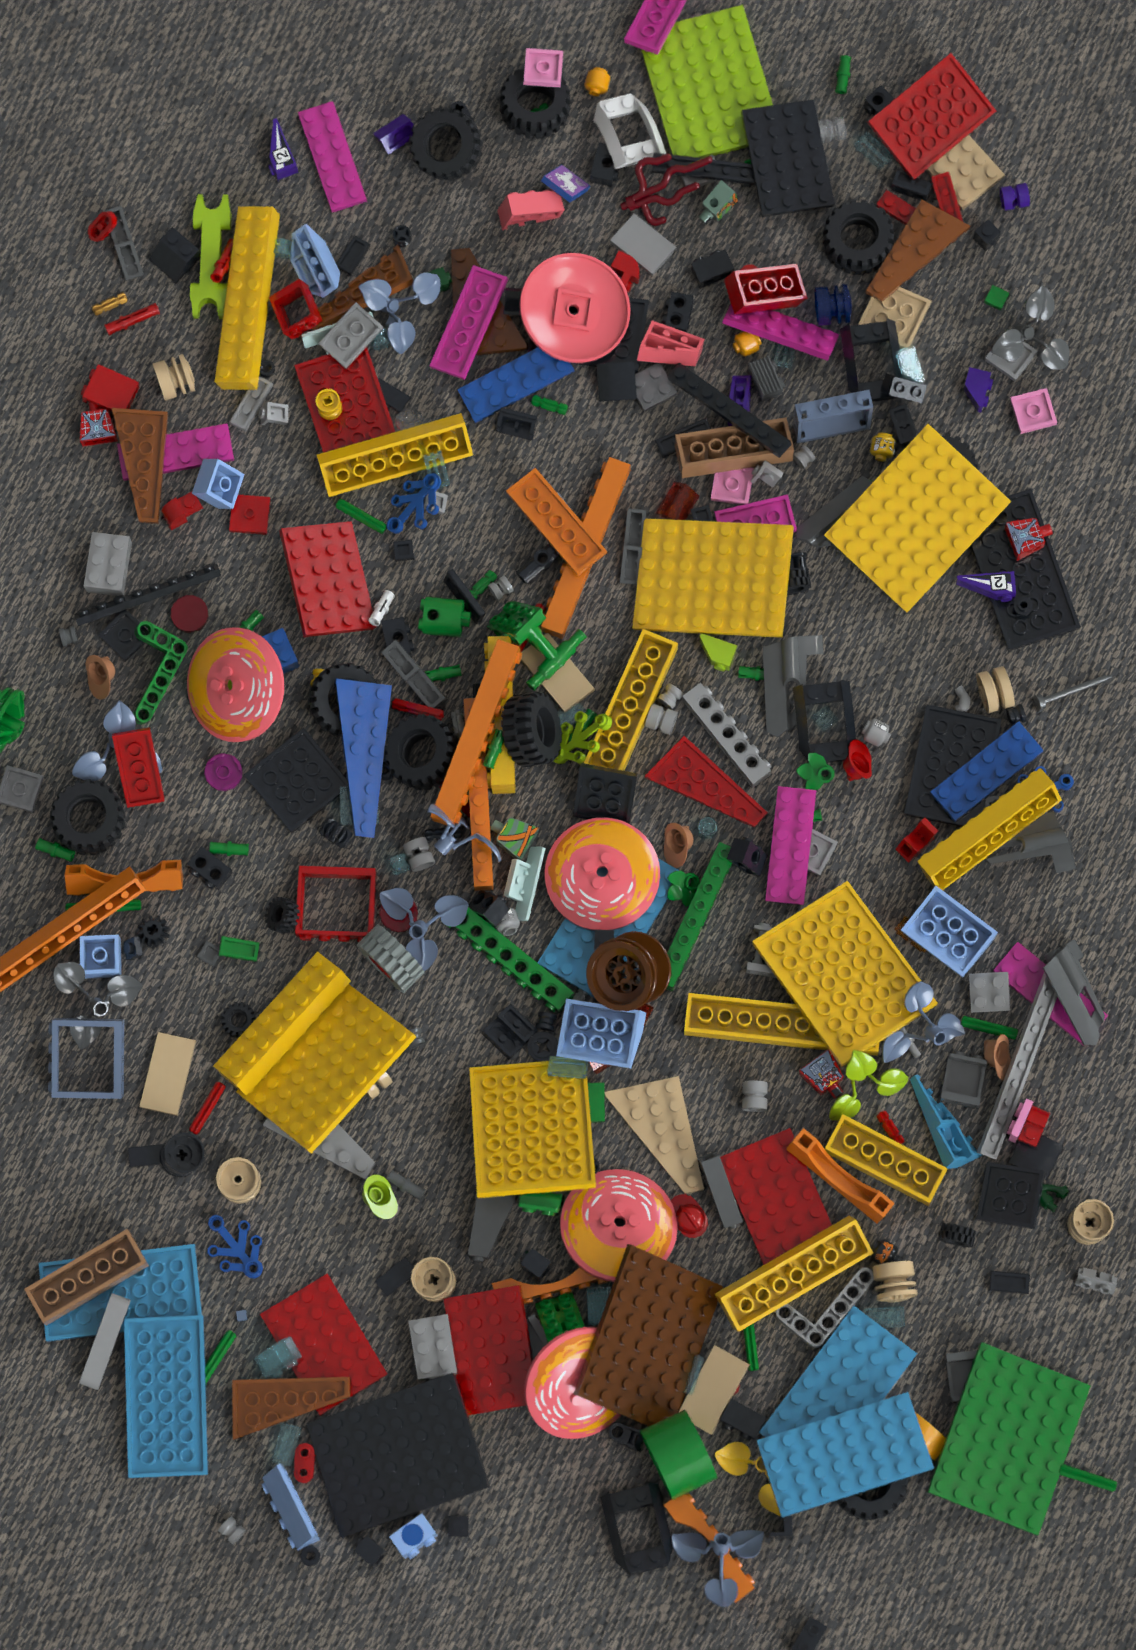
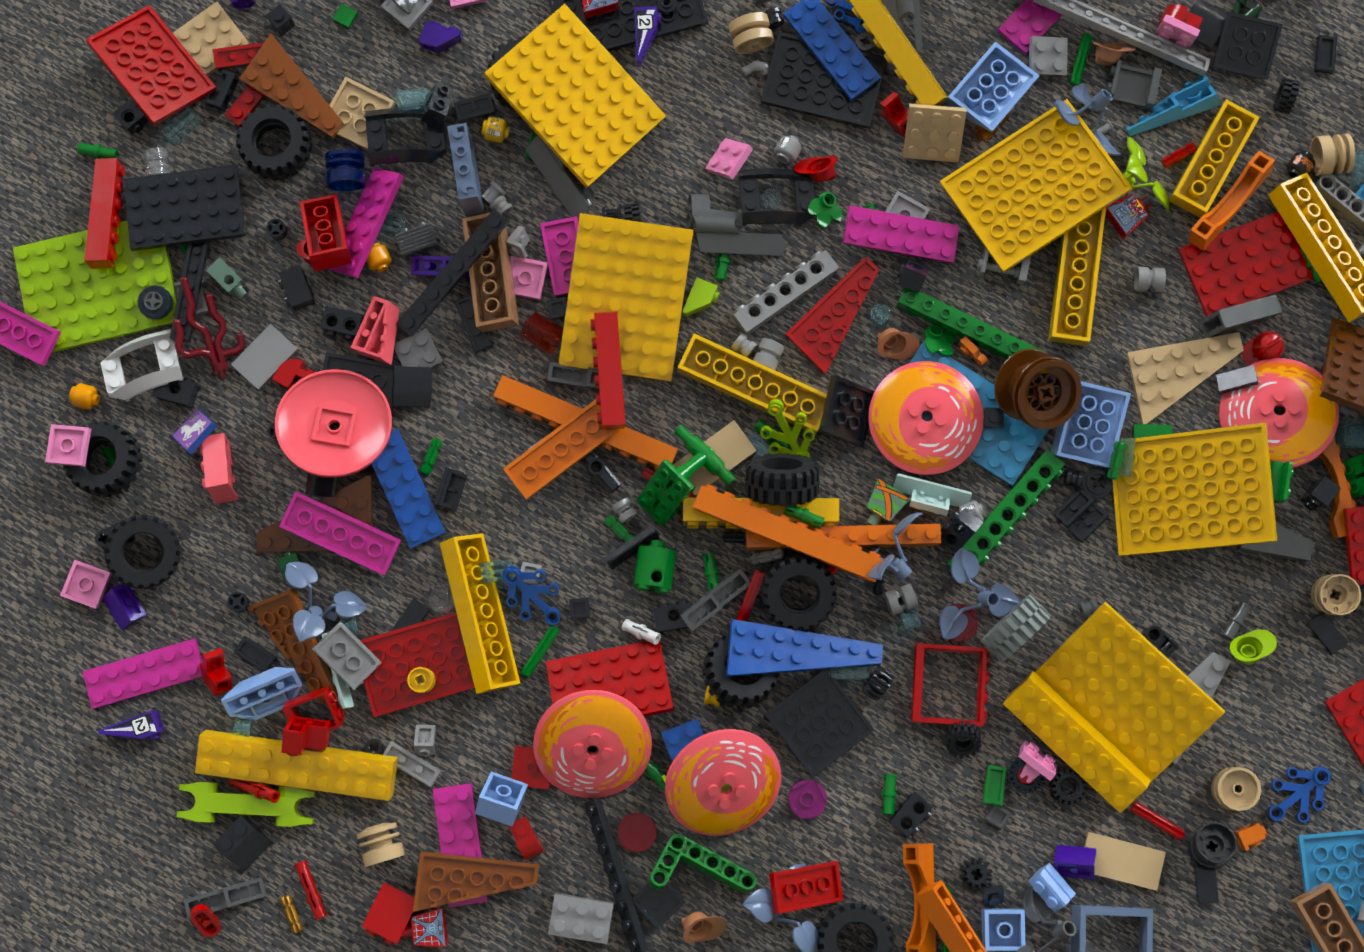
camera: 90 degrees left, 5 degrees up
none -> bright pink plate [60,560,112,609]
none -> red brick [84,158,125,269]
none -> black wheel [137,285,173,320]
none -> red brick [199,648,232,696]
none -> black wheel [266,218,288,240]
none -> red brick [281,716,331,756]
none -> light grey bush [482,181,506,204]
none -> dish [533,690,652,798]
none -> red brick [590,312,625,430]
none -> bright pink plate [705,138,753,180]
none -> tan plate [902,104,967,162]
none -> orange plate [958,336,988,367]
none -> bright pink plate [1009,740,1057,793]
none -> light blue brick [1028,863,1076,912]
none -> dark purple panel [1054,845,1097,880]
none -> green axle [1107,441,1126,479]
none -> black piece [1142,626,1180,658]
none -> tile [1216,365,1259,394]
none -> orange brick [1234,823,1267,851]

